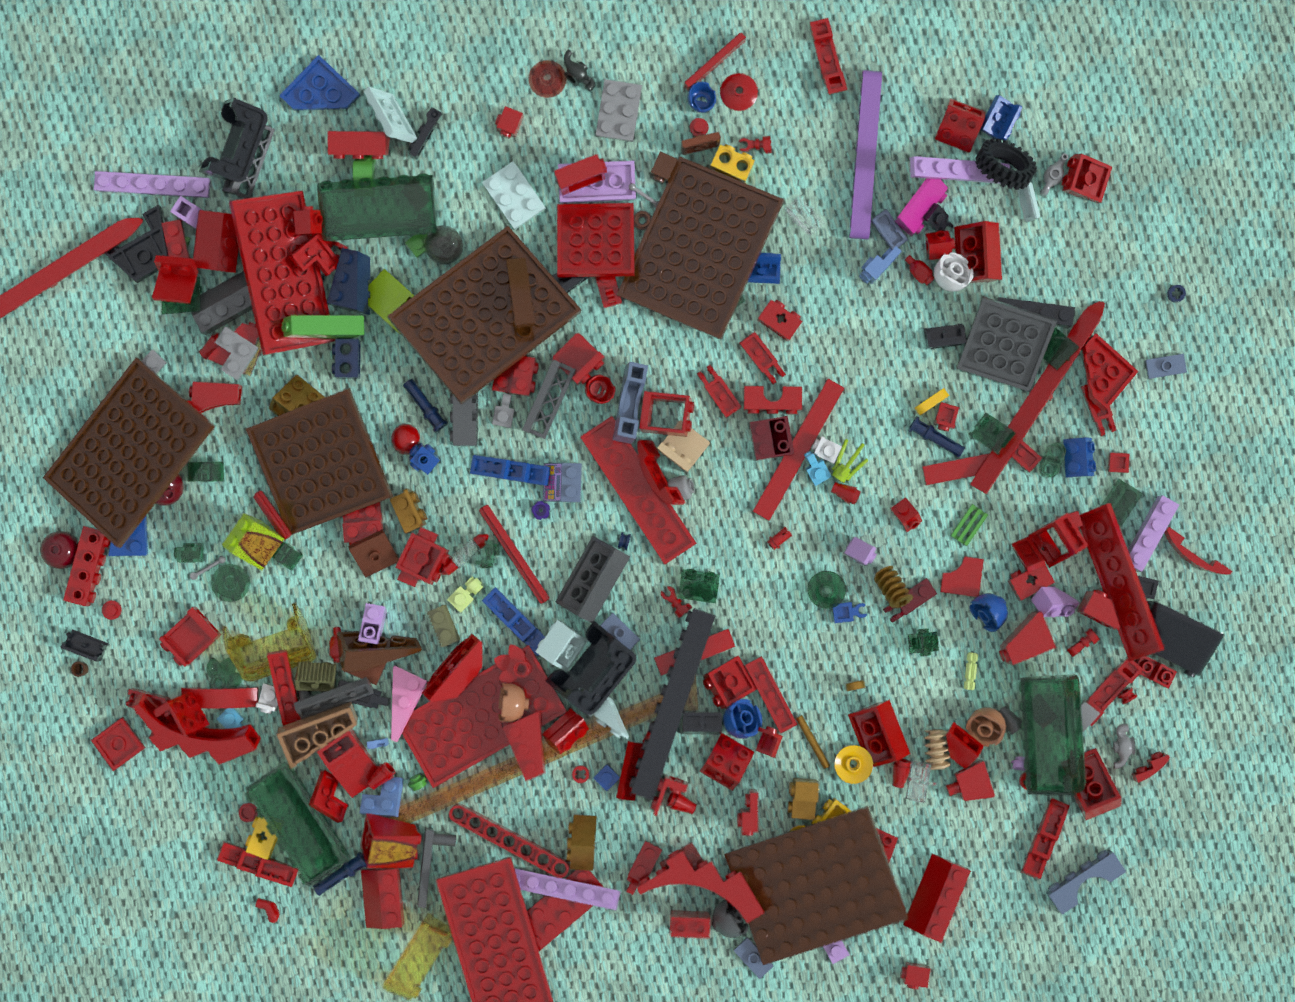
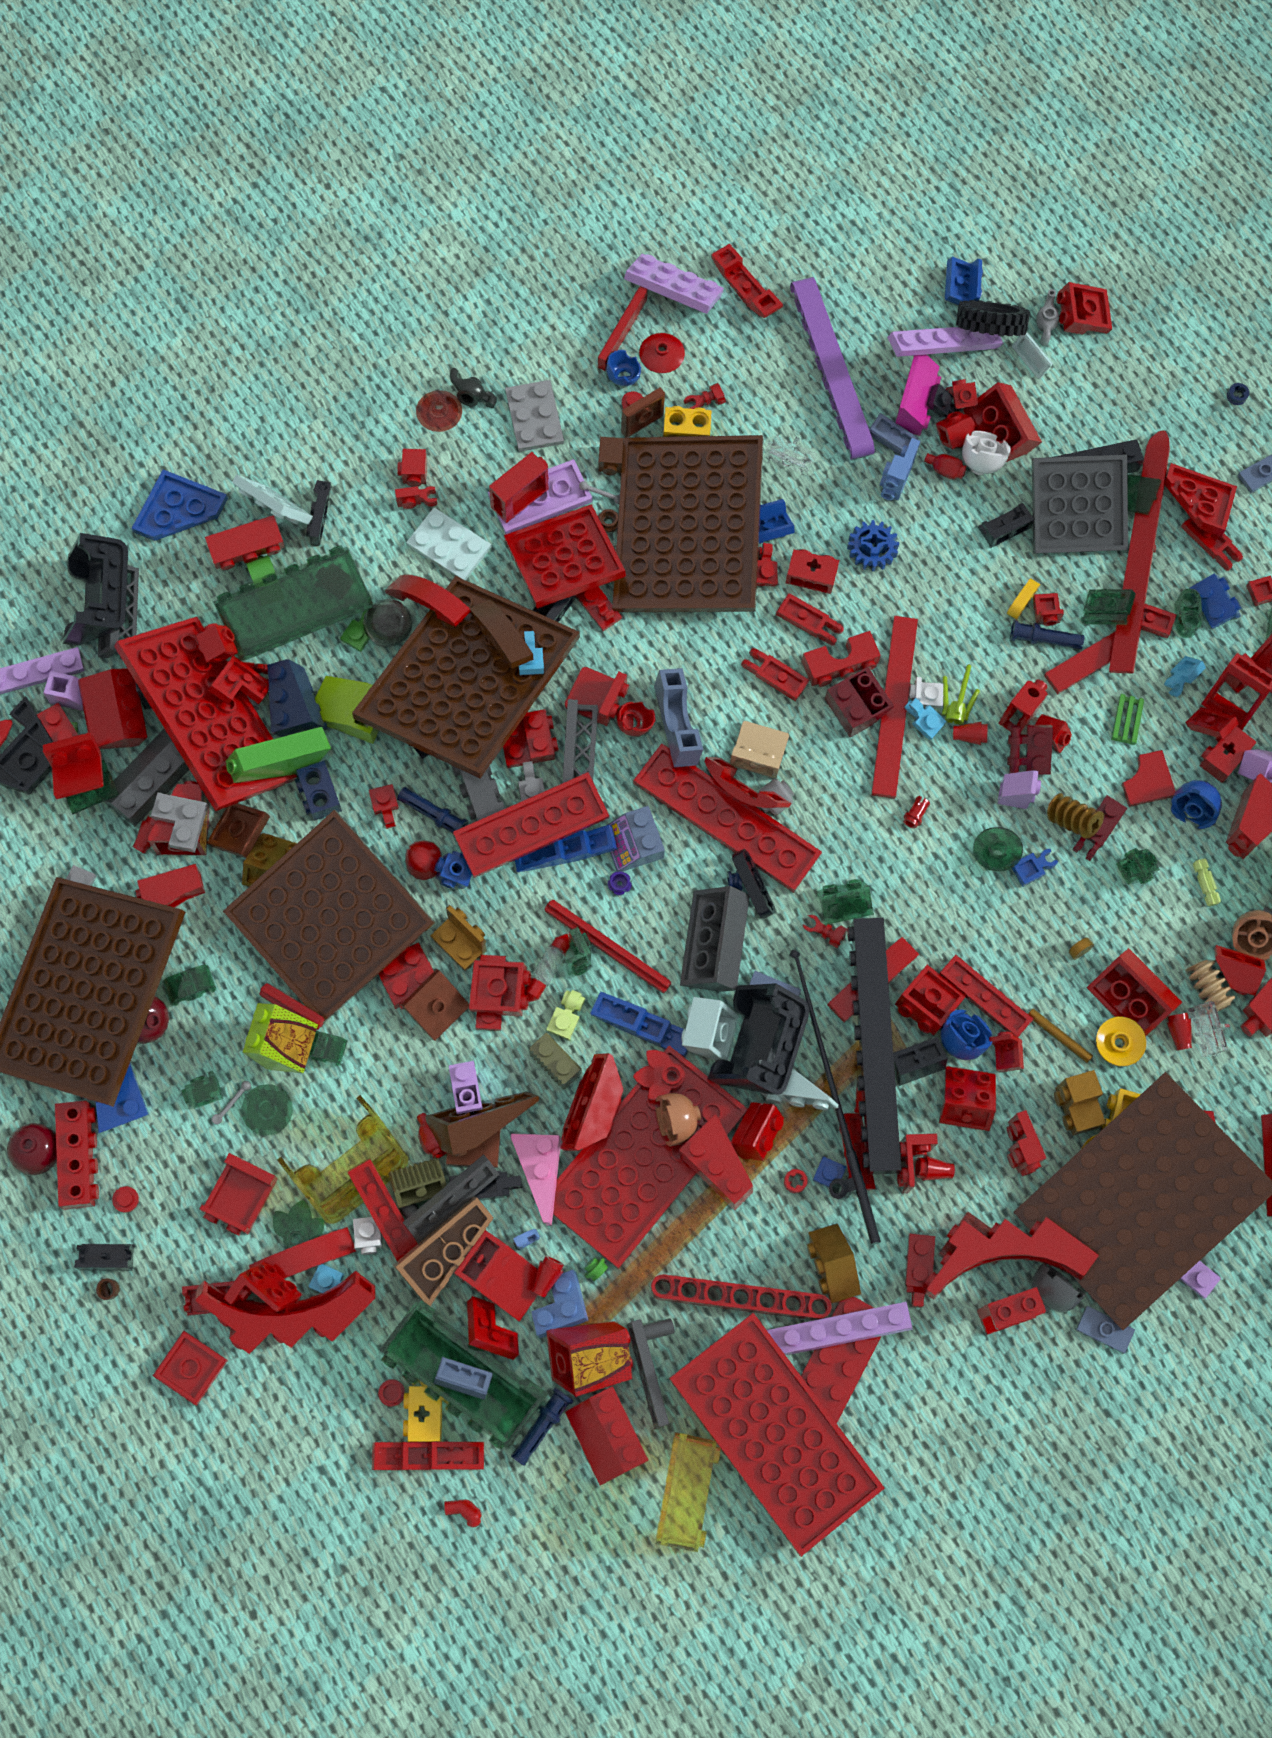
camera: 30 degrees left, 15 degrees down
red window [639,391,694,437] -> none
red bracket [935,98,986,152] -> none
none -> copper plate [207,803,270,858]
none -> red plate [369,784,399,829]
none -> red slope [385,574,471,627]
none -> red plate [395,486,438,509]
none -> sand blue plate [433,1357,493,1400]
none -> red plate [453,772,609,878]
none -> medium azure plate [519,631,544,675]
none -> lavender plate [624,254,724,314]
none -> black beam [732,849,776,919]
none -> red plate [757,543,778,586]
none -> black piece [789,950,881,1245]
none -> blue gear [847,520,899,571]
none -> red bracket [946,379,978,409]
none -> red torso [998,679,1048,734]
none -> dark red plate [1007,725,1053,775]
none -> medium azure plate [1164,656,1206,697]

